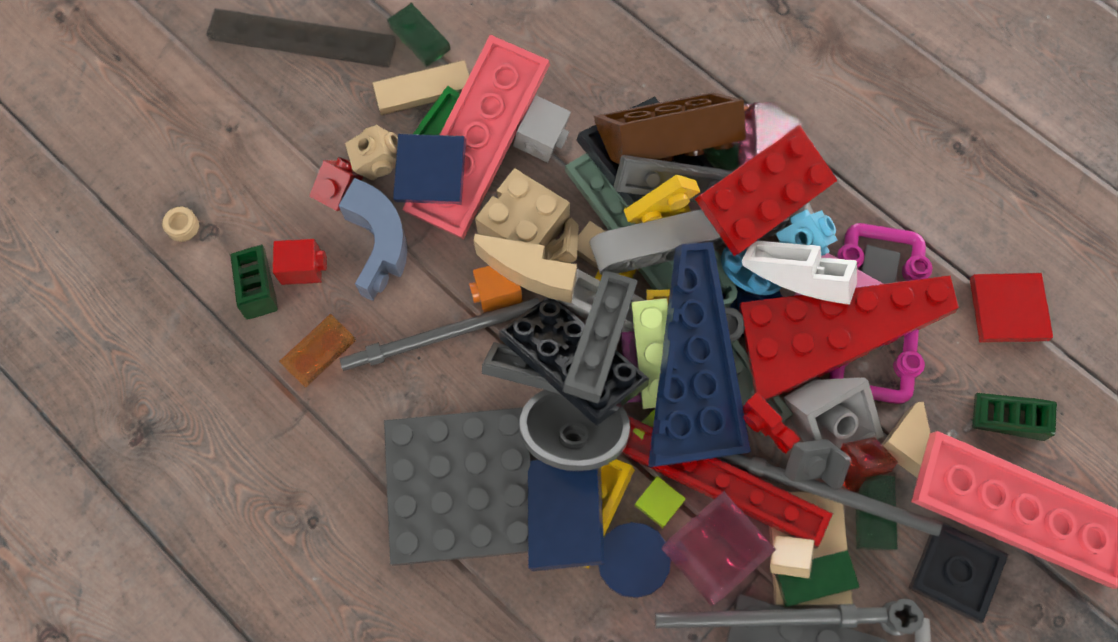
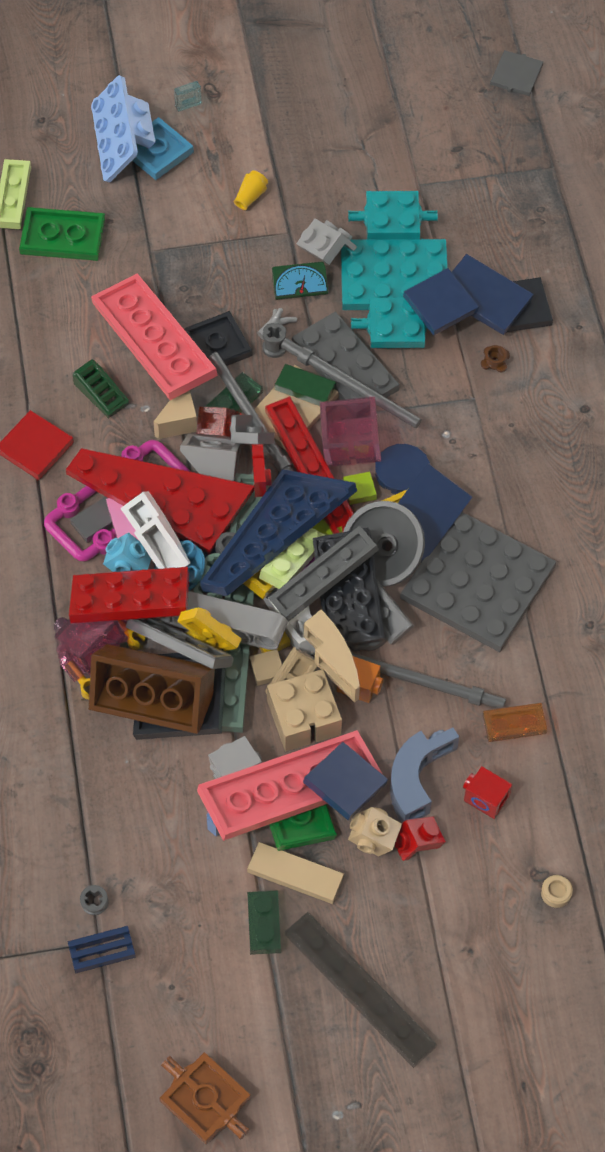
camera: 145 degrees left, 10 degrees down
dark green slope [230,244,278,319] -> none
tan tile [770,536,814,578] -> none

